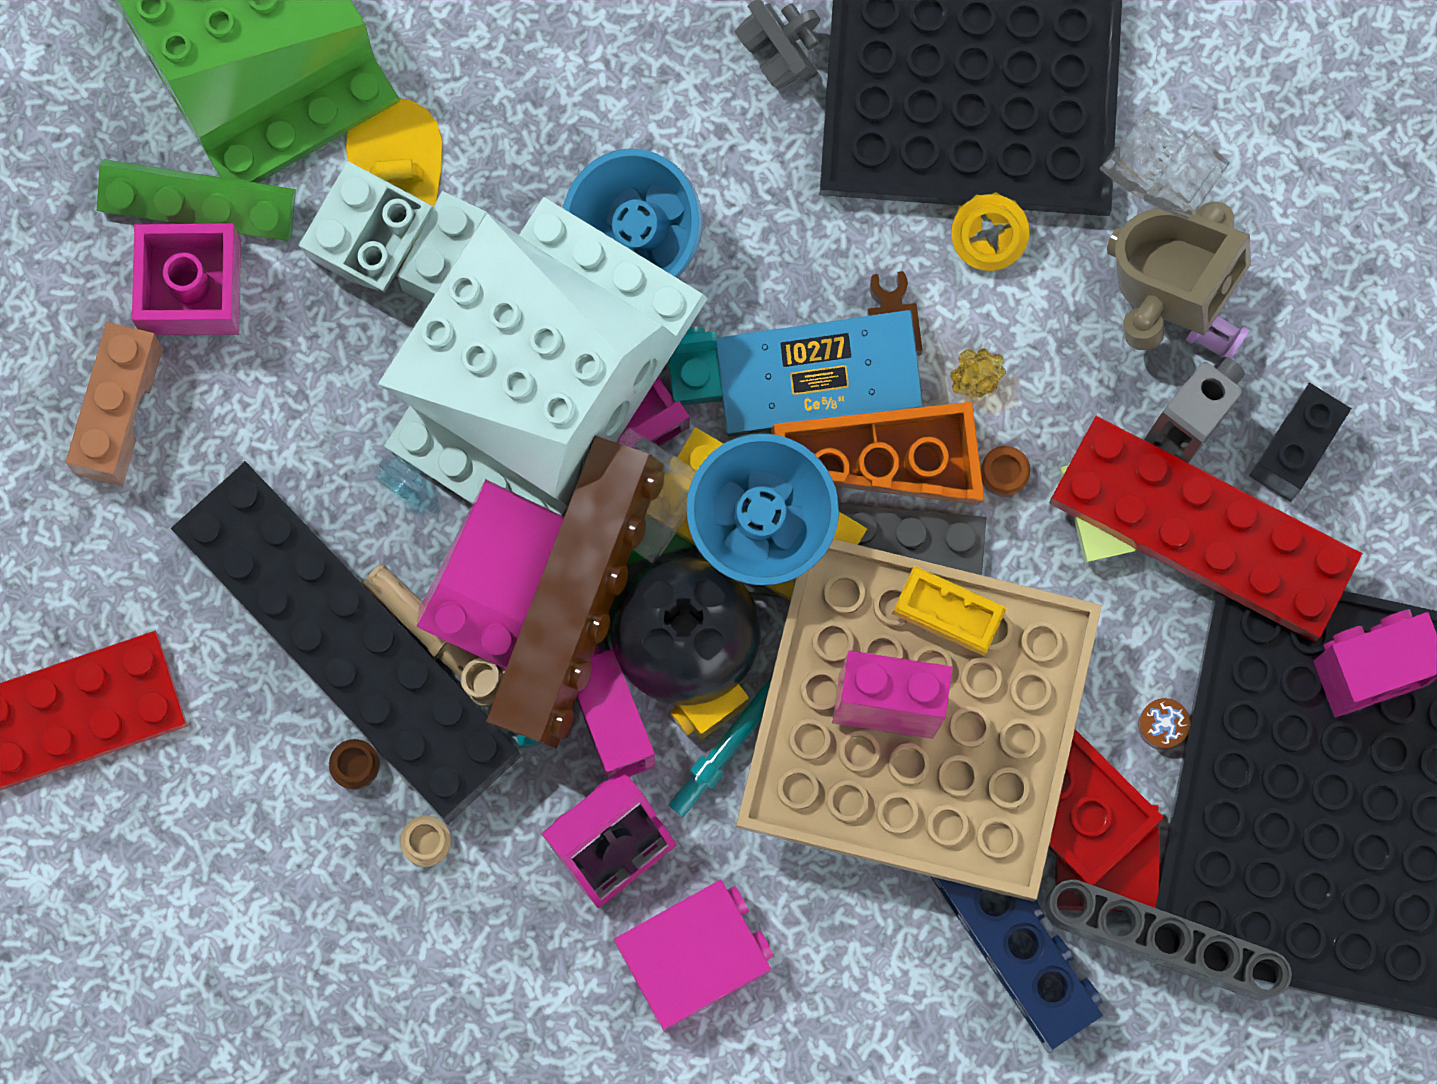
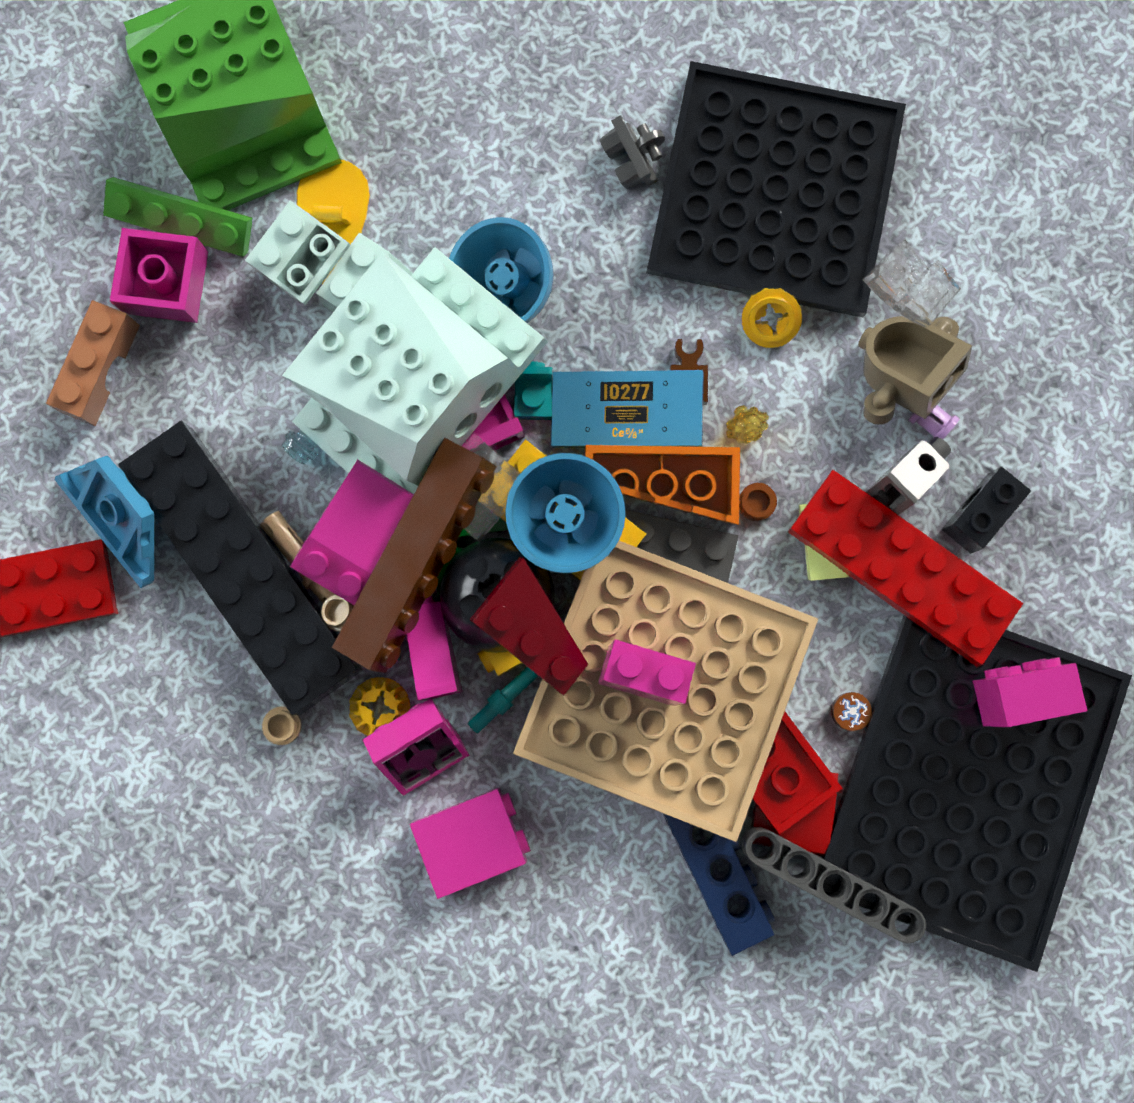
camera: 10 degrees right, 5 degrees up
reddish brown plate [329,739,380,790] -> none
yellow plate [892,565,1007,656] -> none
none -> dark azure wing [54,455,154,588]
none -> yellow gear [349,677,410,736]
none -> dark red wing [470,557,589,696]

